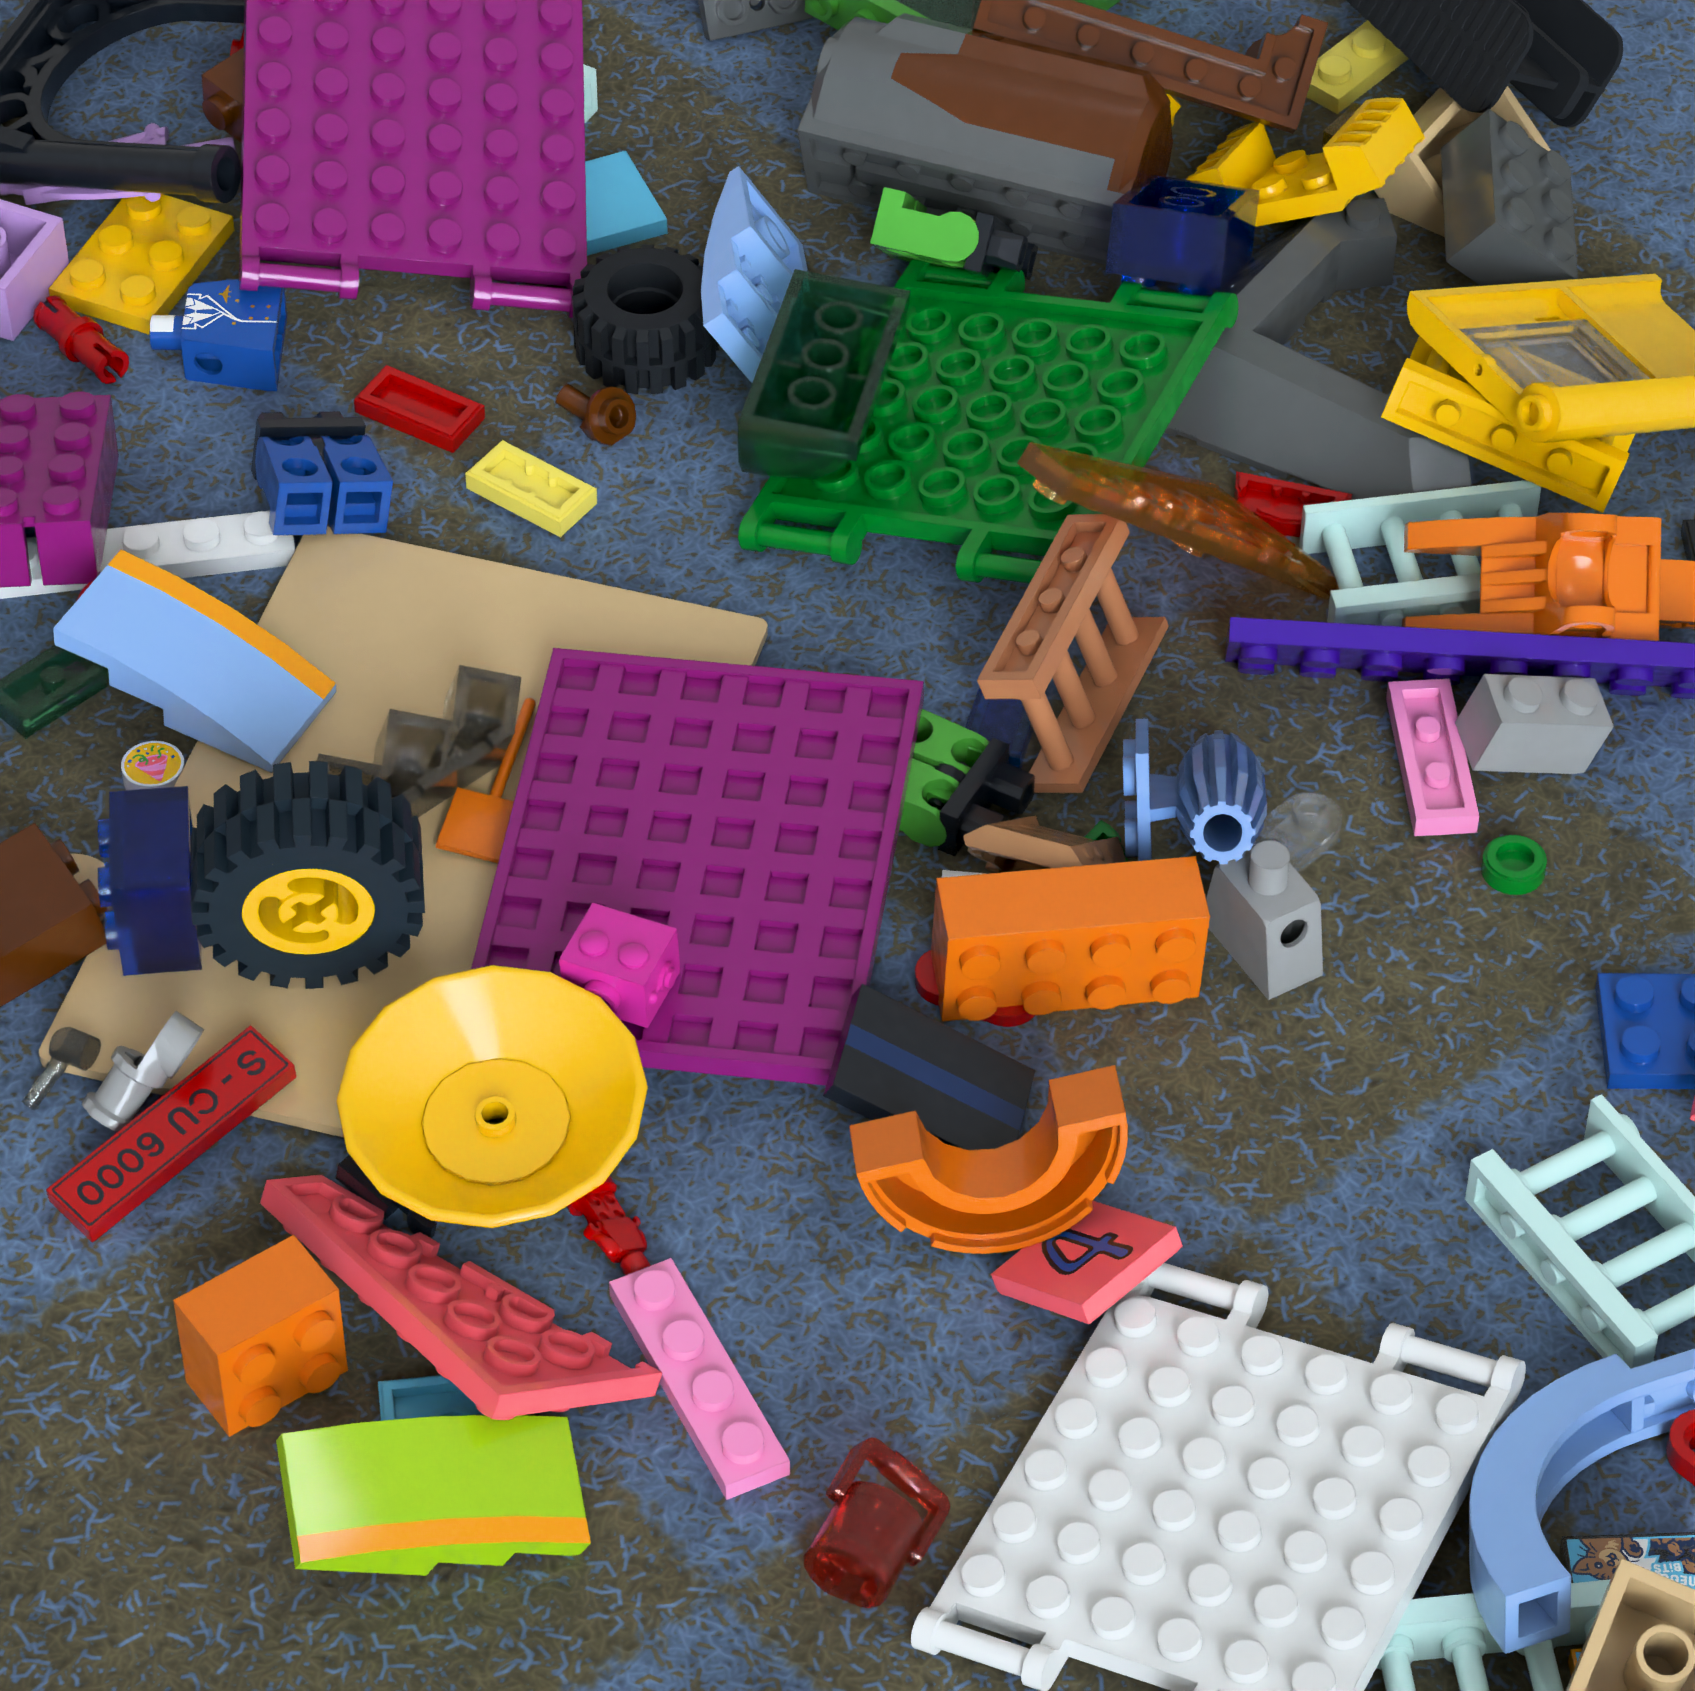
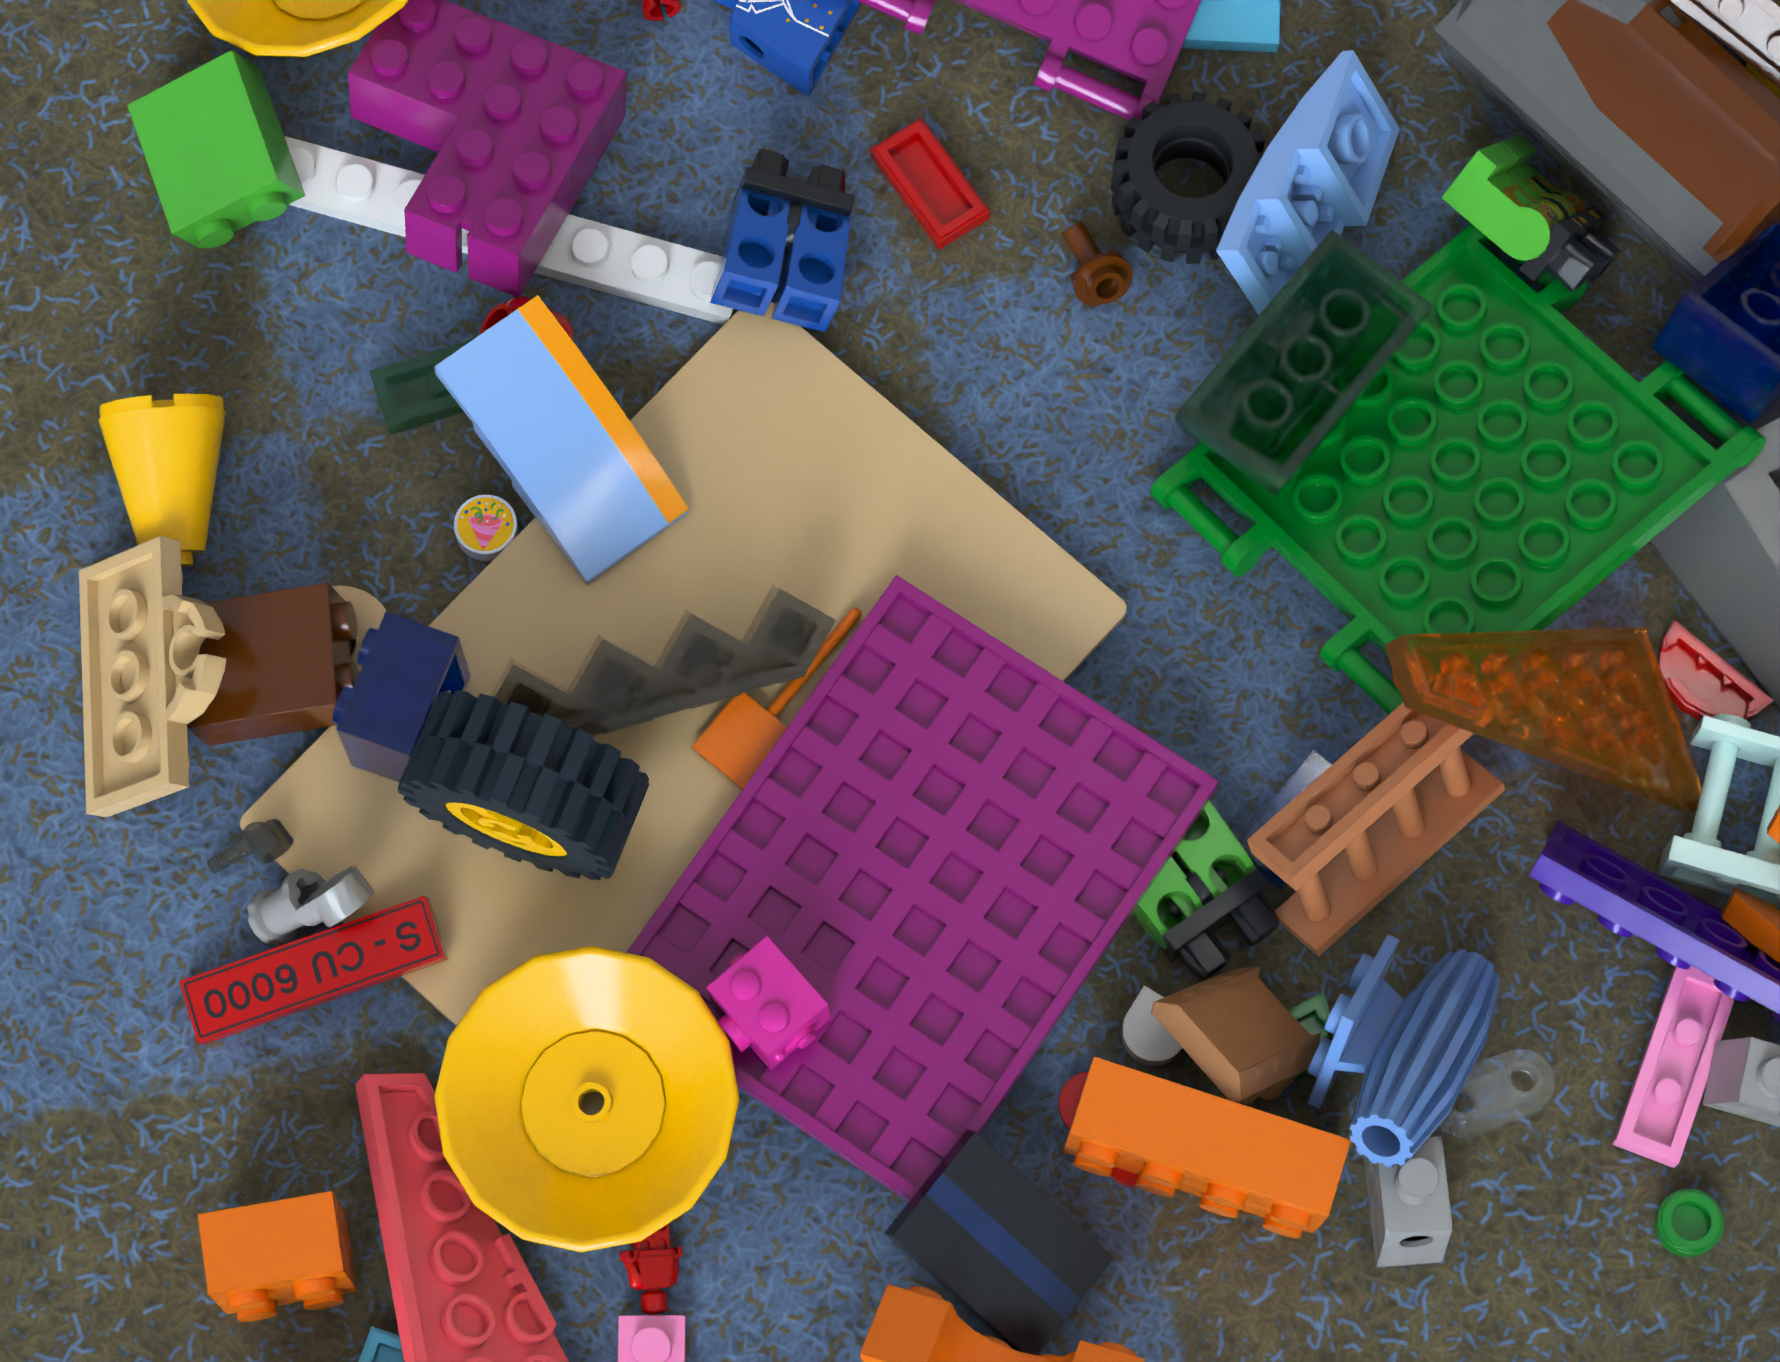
camera: 25 degrees right, 25 degrees up
light yellow plate [465,440,597,538] -> none

